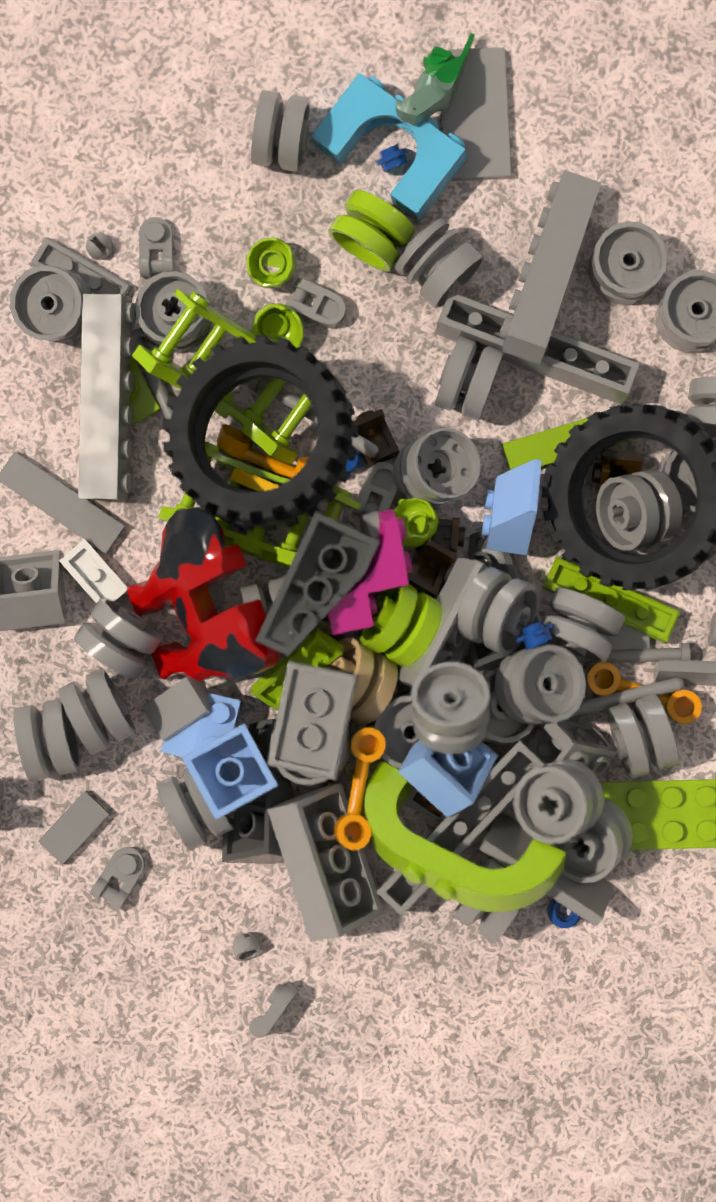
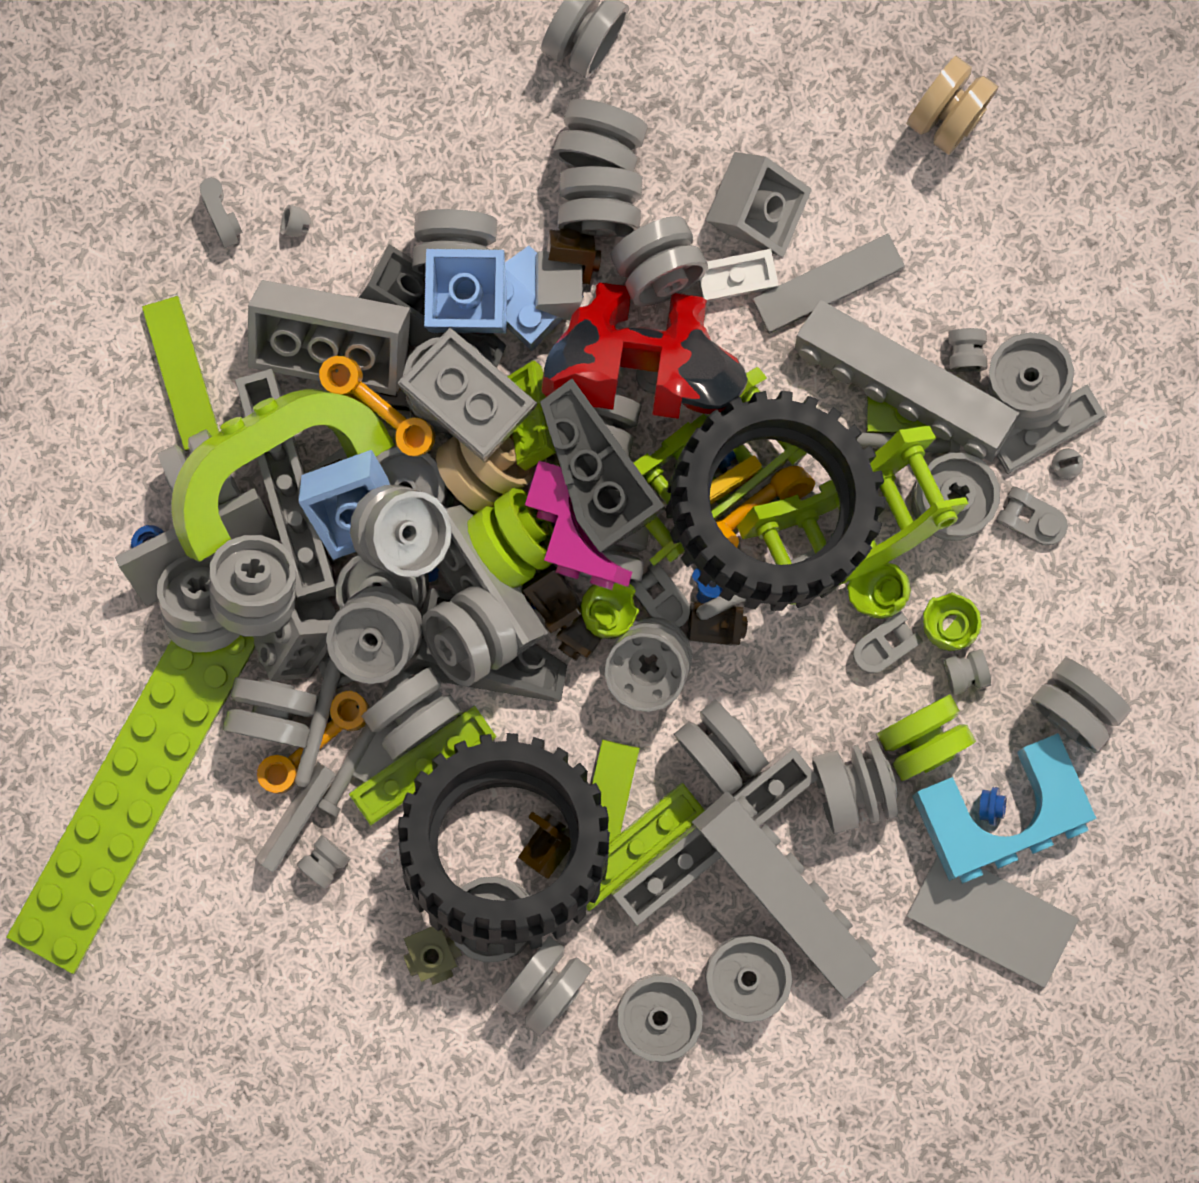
camera: 120 degrees right, 0 degrees up
light grey tile [38,791,111,865] -> none
light grey plate [90,847,145,911] -> none
animal [396,33,475,126] -> none
light blue slope [481,459,542,556] -> none
blue plate [516,621,554,649] -> none
light grey wheel [596,469,683,551] -> none
none -> lime tile [142,296,220,451]
none -> dark brown bracket [547,228,601,285]
none -> lime tile [586,783,705,911]
none -> light grey wheel [943,649,991,696]
none -> light grey wheel [948,328,988,372]

